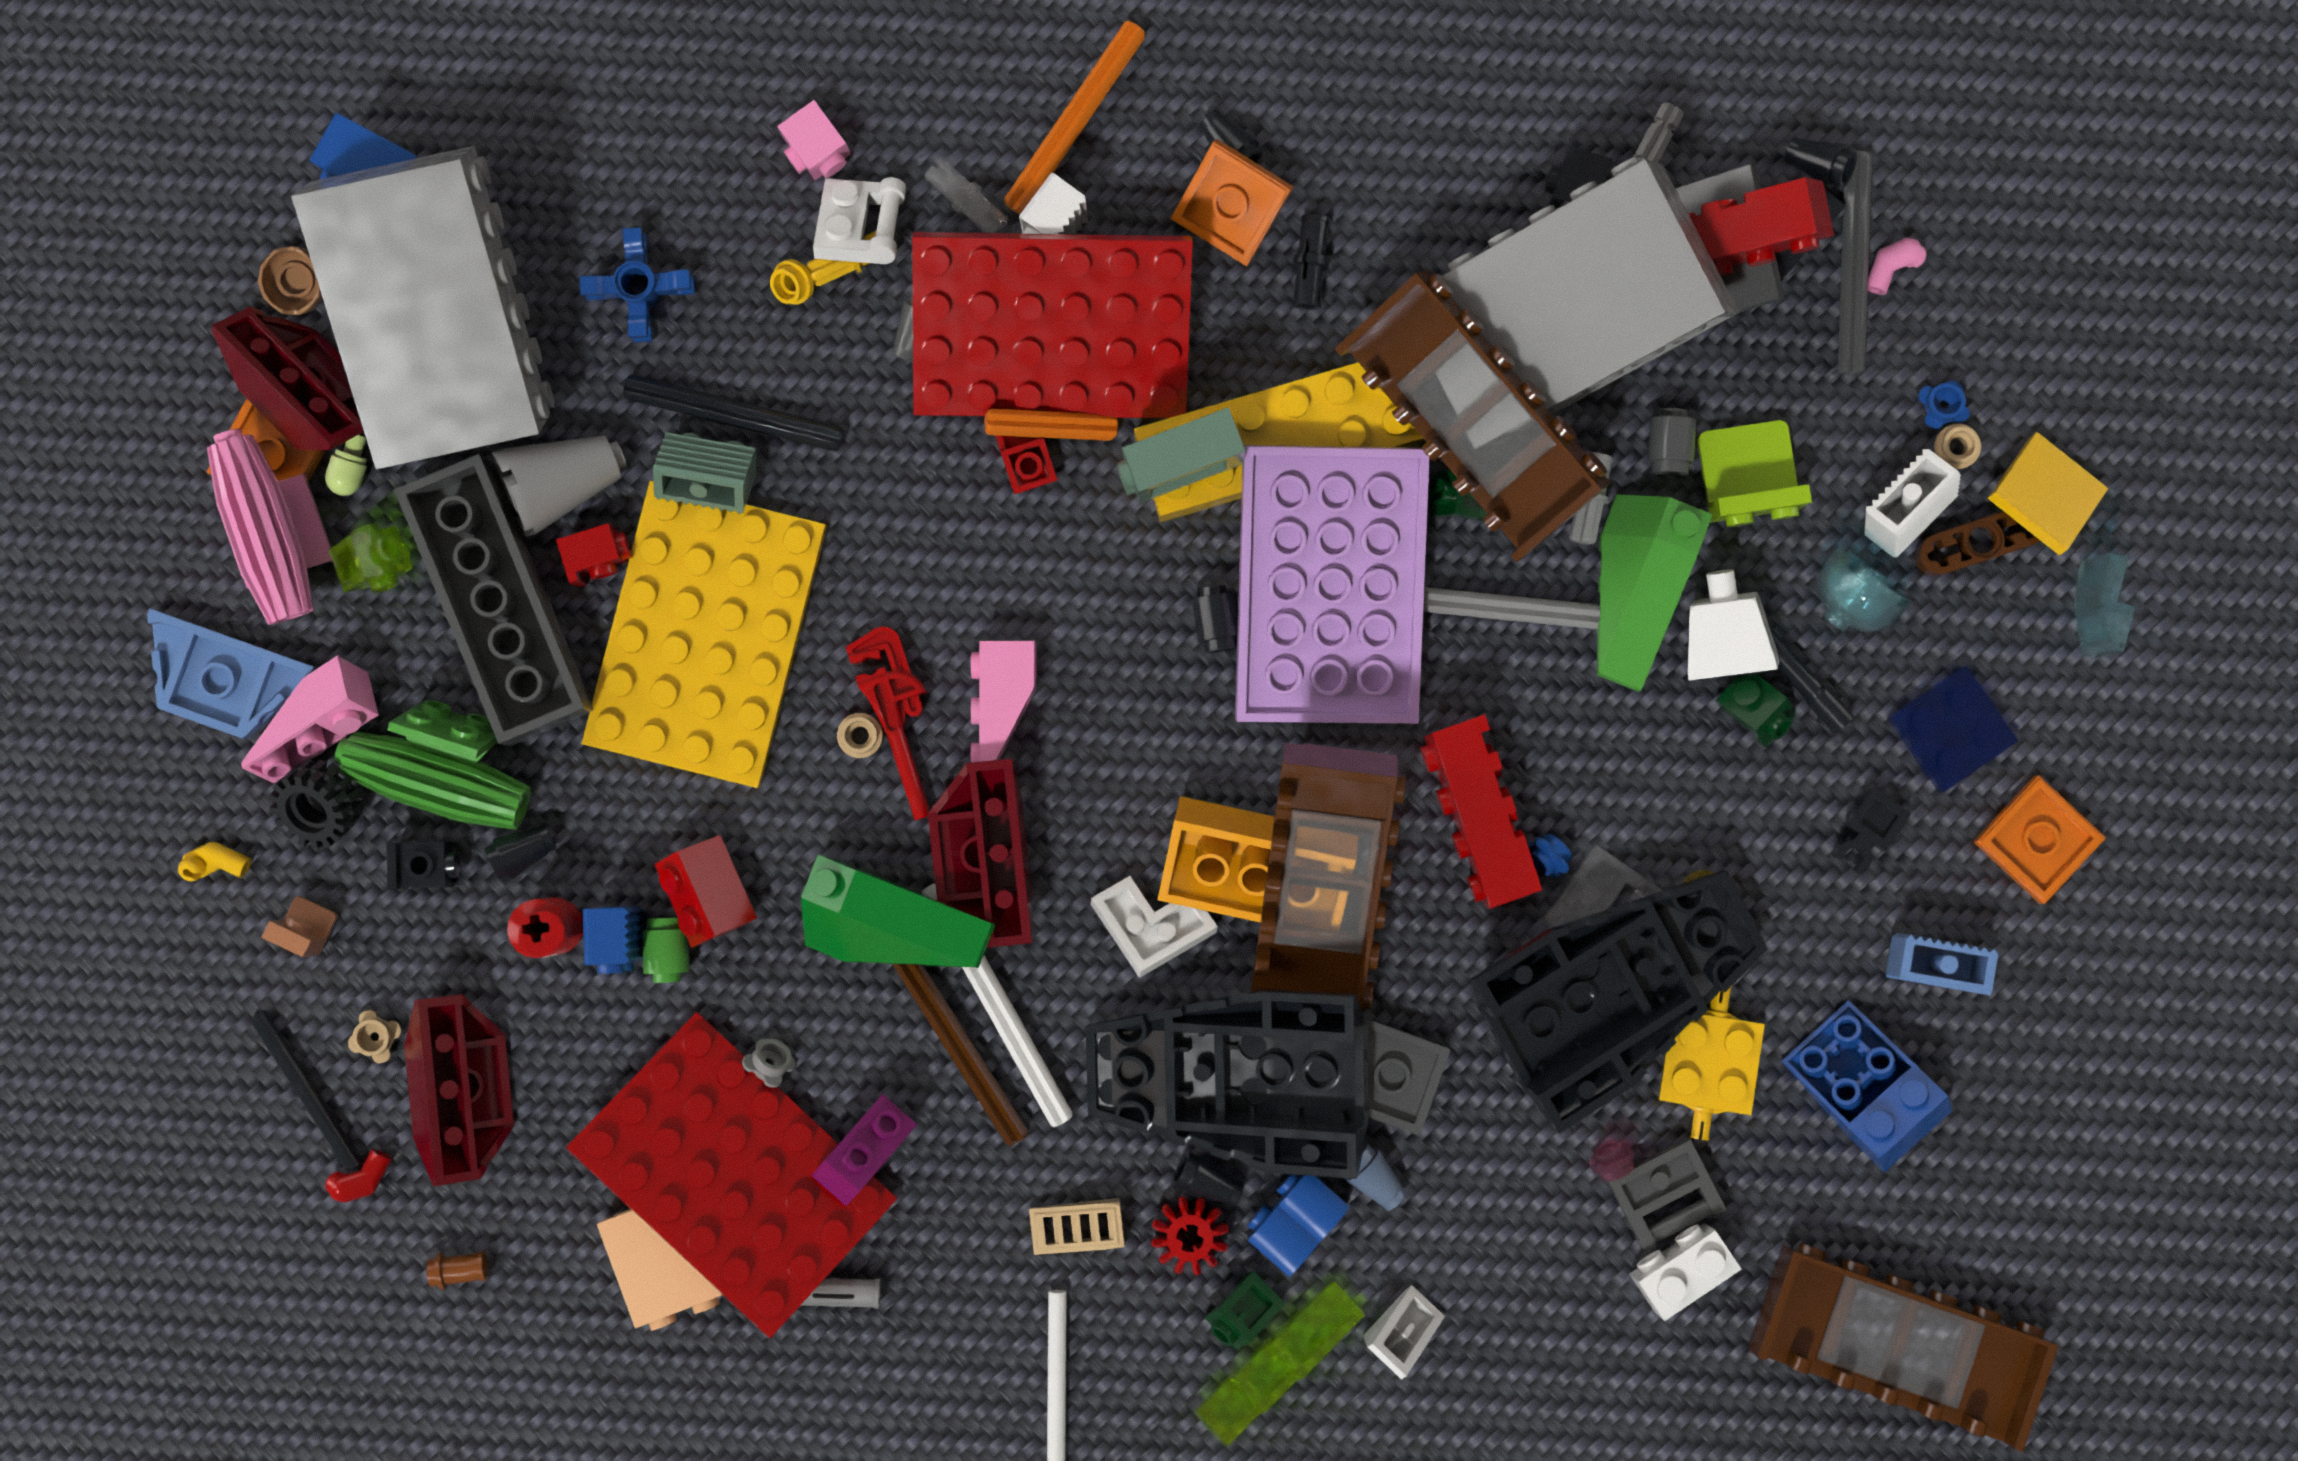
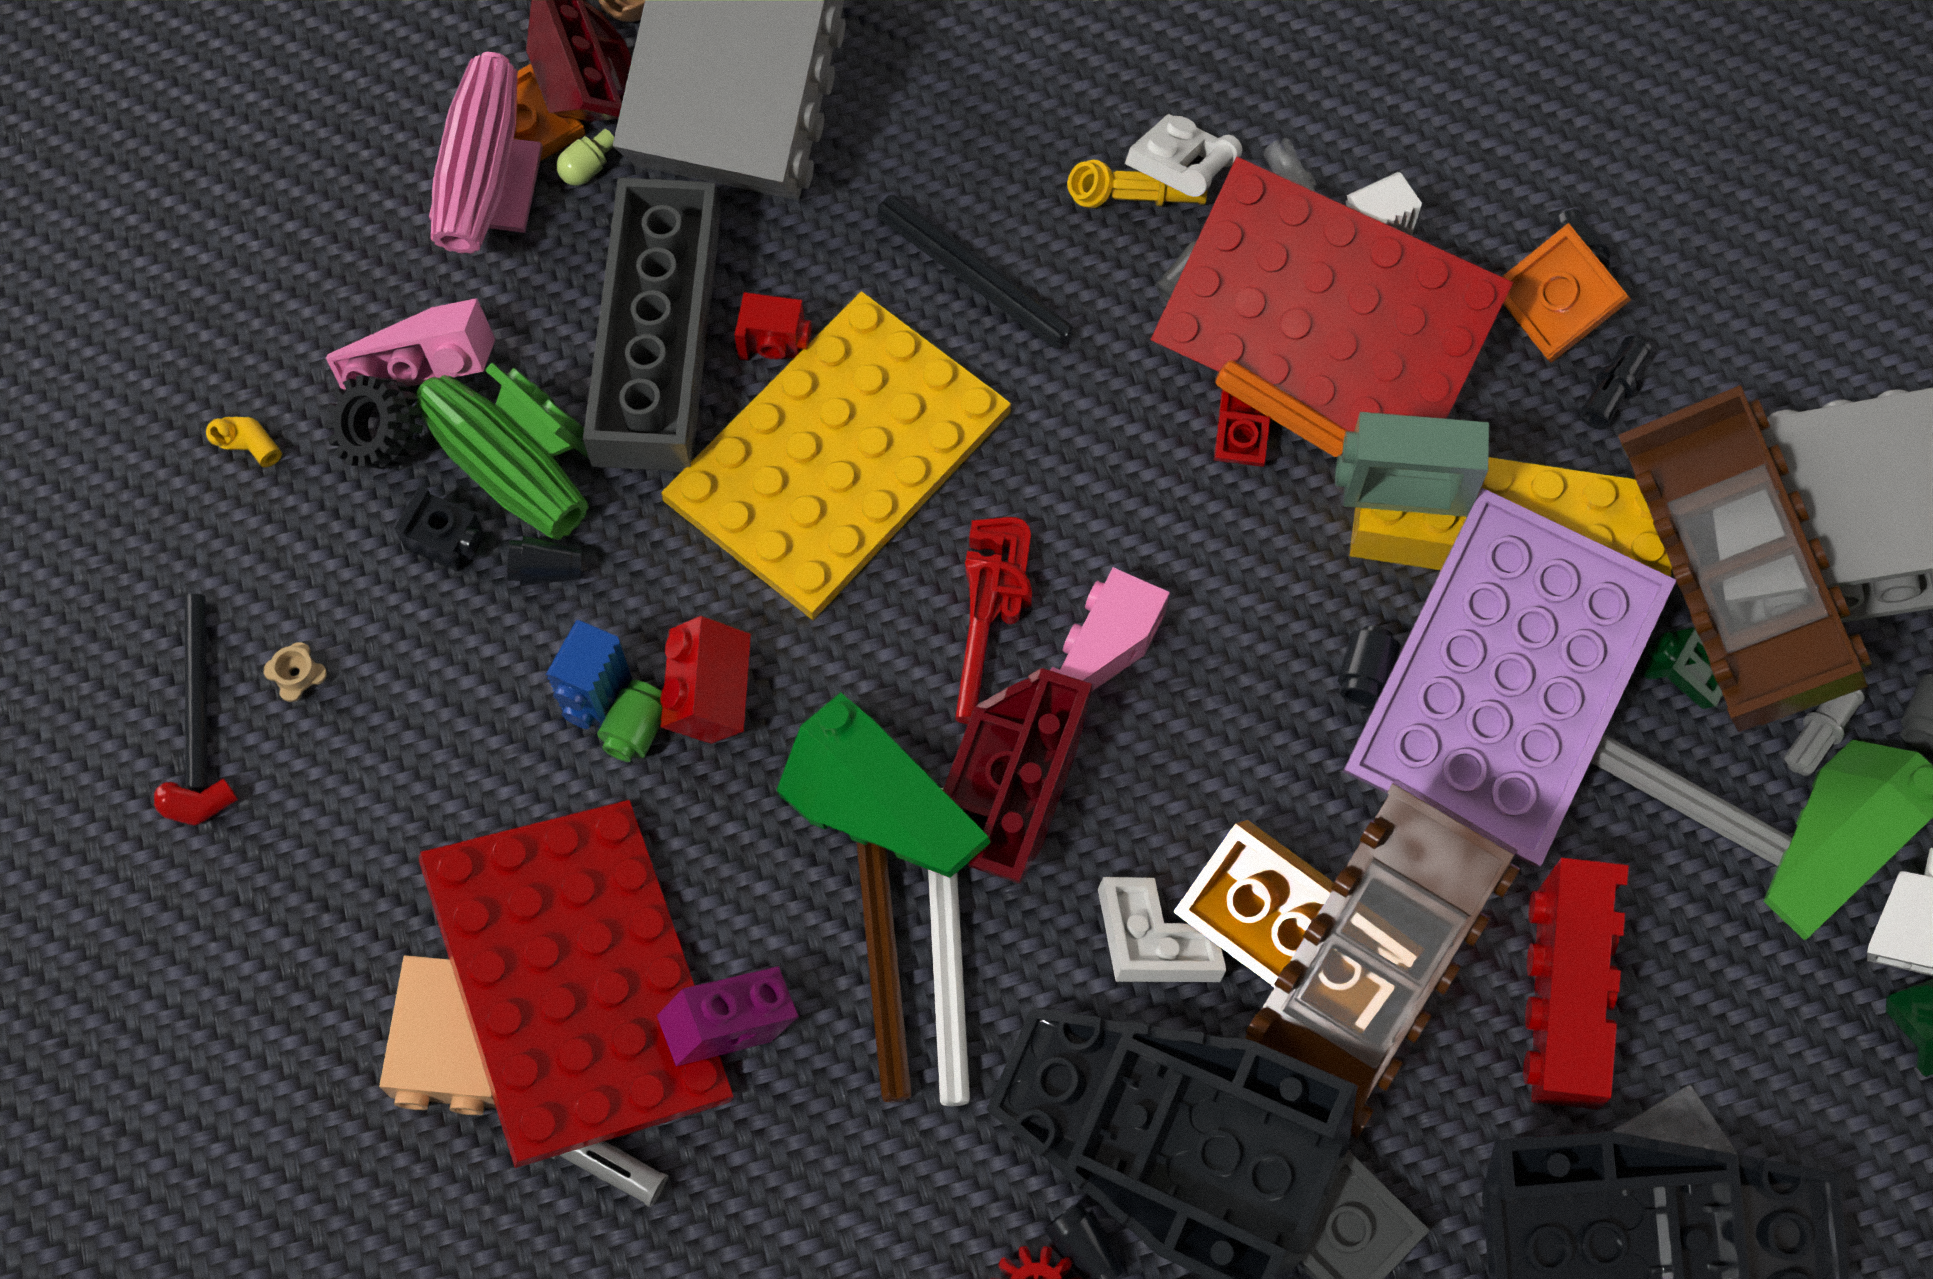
camera: 20 degrees right, 20 degrees down
medium blue wing [147,608,318,739] -> none
nougat bracket [261,896,338,957] -> none
clear neon green brick [329,524,412,593] -> none
dark red wedge [404,994,514,1186] -> none
dark orange pin [427,1251,488,1290] -> none
light grey cone [492,435,626,538] -> none
red piece [507,898,583,958] -> none
blue pin [580,227,695,343] -> none
sand green brick [653,432,756,514] -> none
light grey plate [742,1039,795,1088] -> none
bright pink brick [777,100,851,180] -> none
tan plate [837,713,883,758] -> none
orange axle [1004,20,1145,215] -> none
tan slope [1029,1198,1125,1255] -> none
blue plate [1528,834,1572,879] -> none

